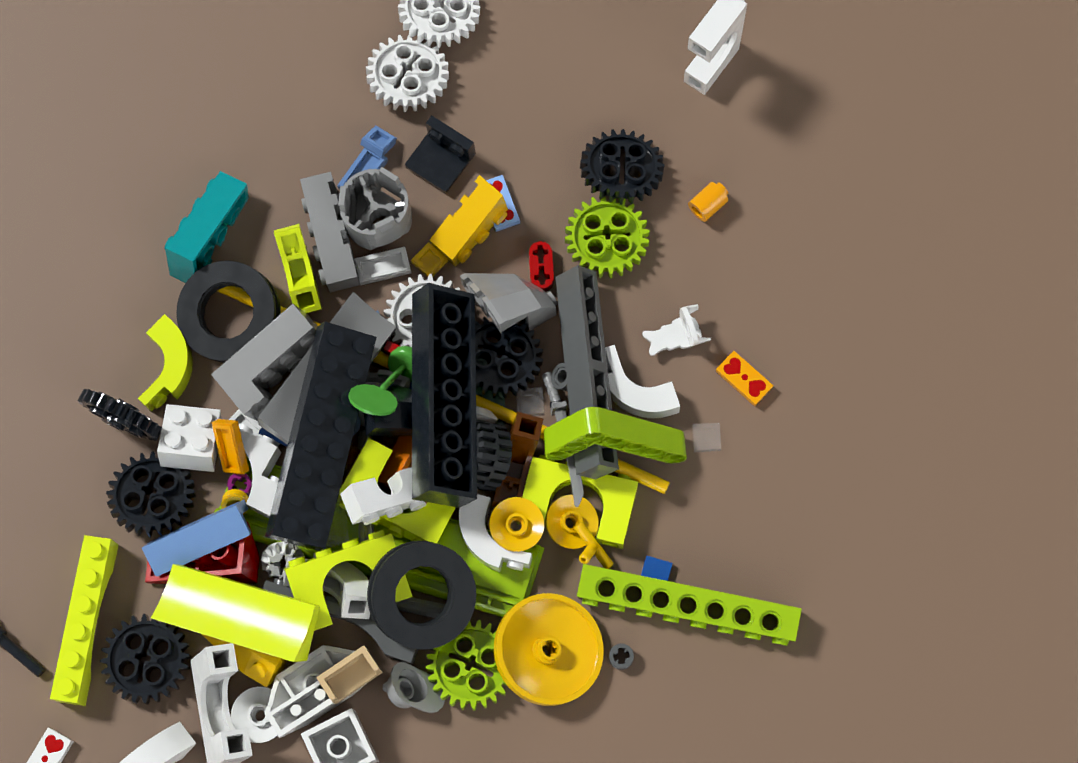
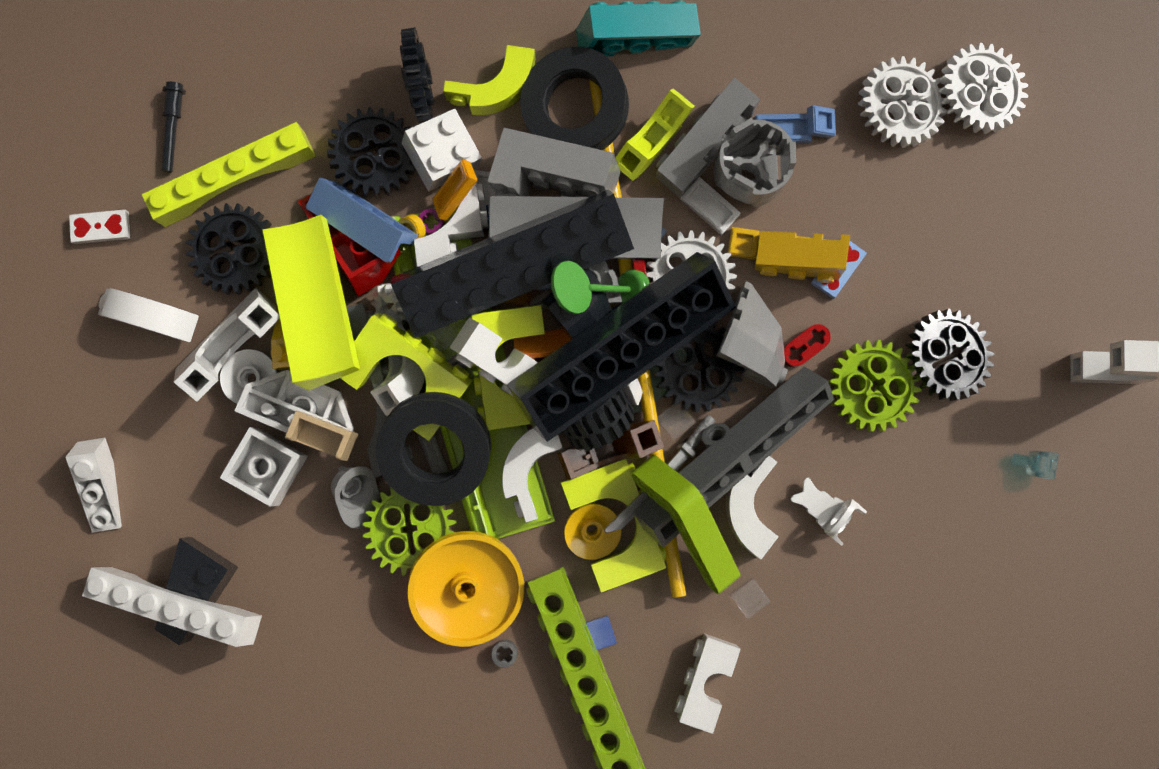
camera: 50 degrees right, 10 degrees up
black bracket [405,115,476,193] -> none
yellow dish [489,497,544,552] -> none
yellow piece [574,522,614,569] -> none
light orange brick [688,182,728,222] -> none
light orange tile [715,351,774,406] -> none
none -> white arch [674,634,741,734]
none -> clear light blue piece [1011,451,1059,480]

